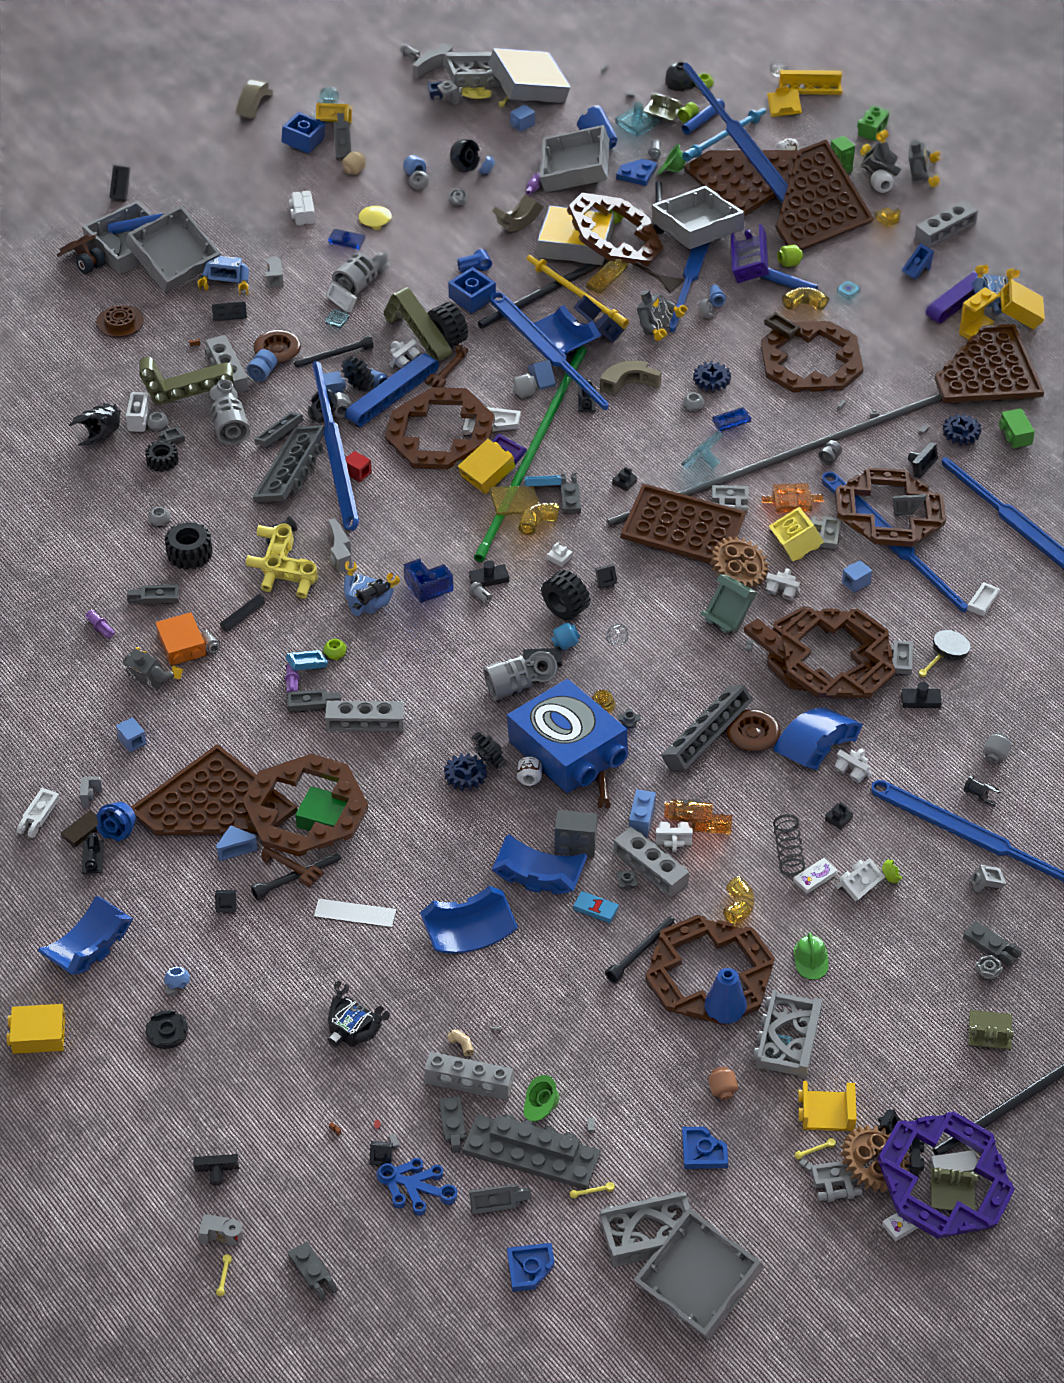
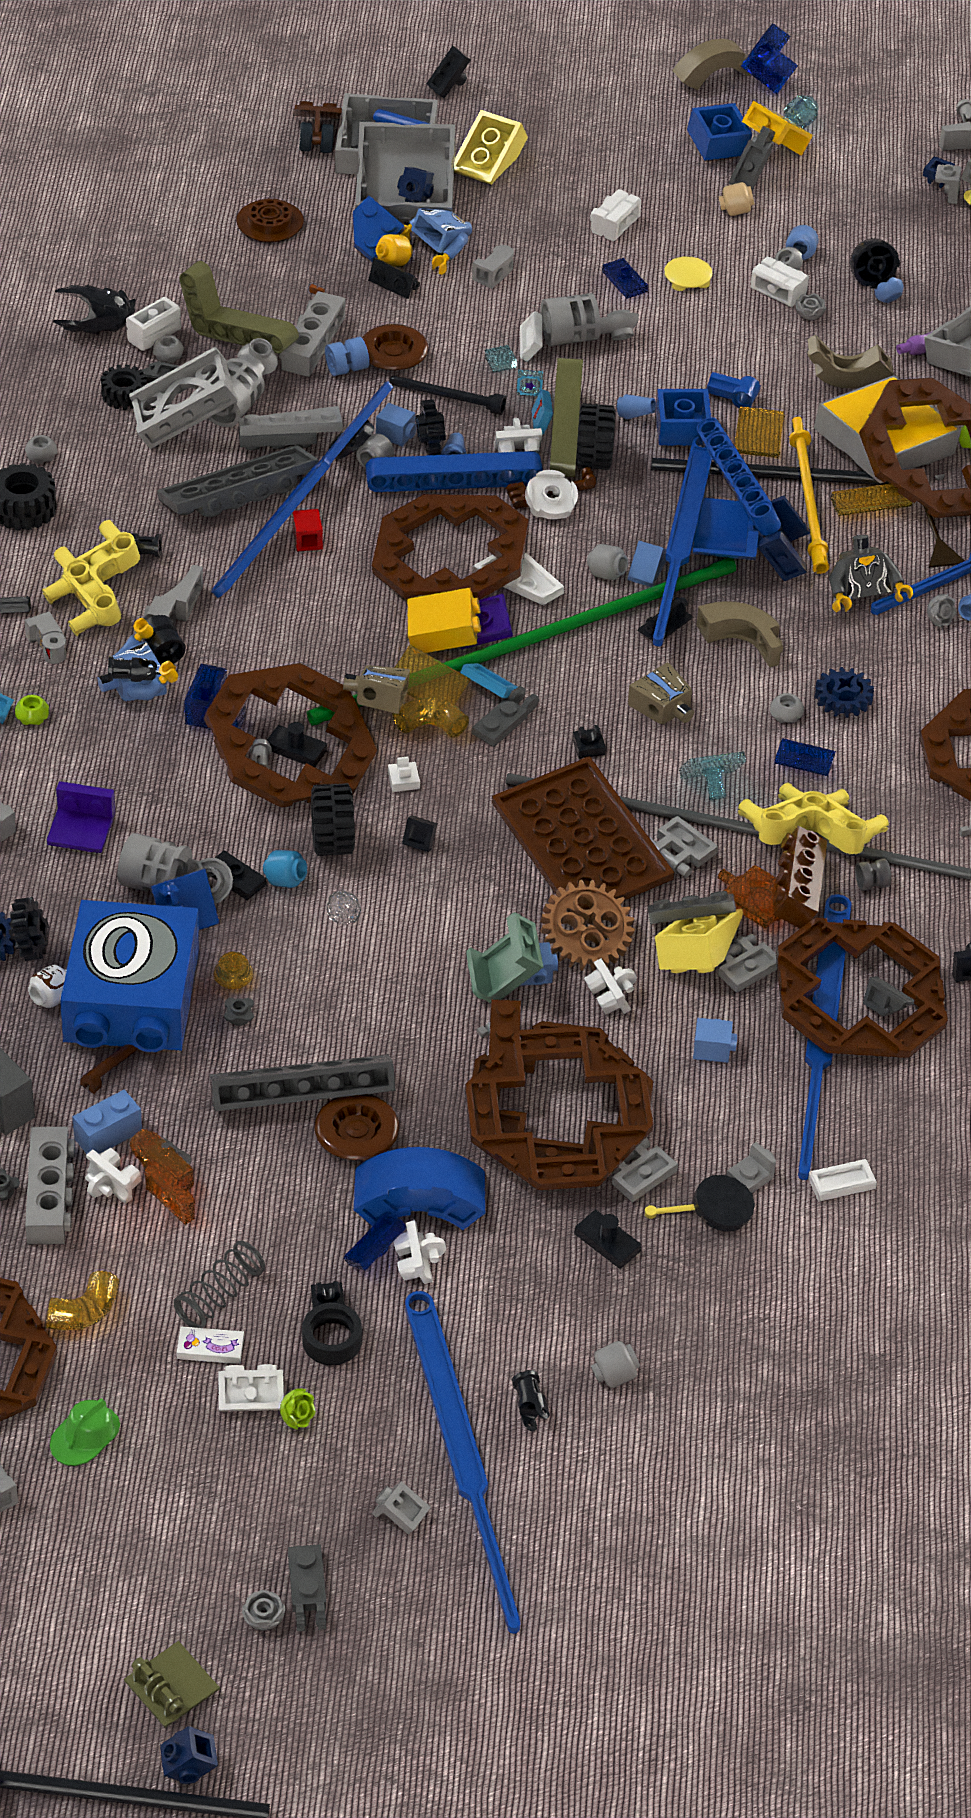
camera: 40 degrees right, 0 degrees up
none -> light grey leg [25,611,67,664]
none -> dark purple bracket [47,781,116,853]
none -> light grey fence [129,347,238,449]
none -> black wheel [142,615,186,665]
none -> blue hinge [151,868,219,930]
none -> dark blue brick [160,1726,218,1785]
none -> reddish brown plate [204,663,377,808]
none -> light grey wing [238,406,343,436]
none -> black tyre [302,1303,362,1365]
none -> dark tan torso [343,665,410,714]
none -> clear blue plate [343,1215,407,1271]
none -> blue plate [352,196,405,262]
none -> yellow head [376,234,413,266]
none -> dark blue brick [397,167,434,203]
none -> light yellow slope [454,110,528,185]
none -> clear light blue tile [517,370,543,396]
none -> white plate [525,470,578,519]
none -> dark azure tile [531,389,553,435]
none -> medium blue cone [617,394,656,420]
none -> dark tan torso [628,662,694,724]
none -> dark grey plate [648,891,736,924]
none -> blue beam [696,417,781,536]
none -> light grey bracket [727,1142,776,1193]
none -> clear yellow piece [735,406,785,458]
none -> light yellow pin [738,783,889,854]
none -> clear blue brick [740,23,798,94]
none -> white brick [750,256,809,307]
none -> reddish brown brick [773,825,827,929]

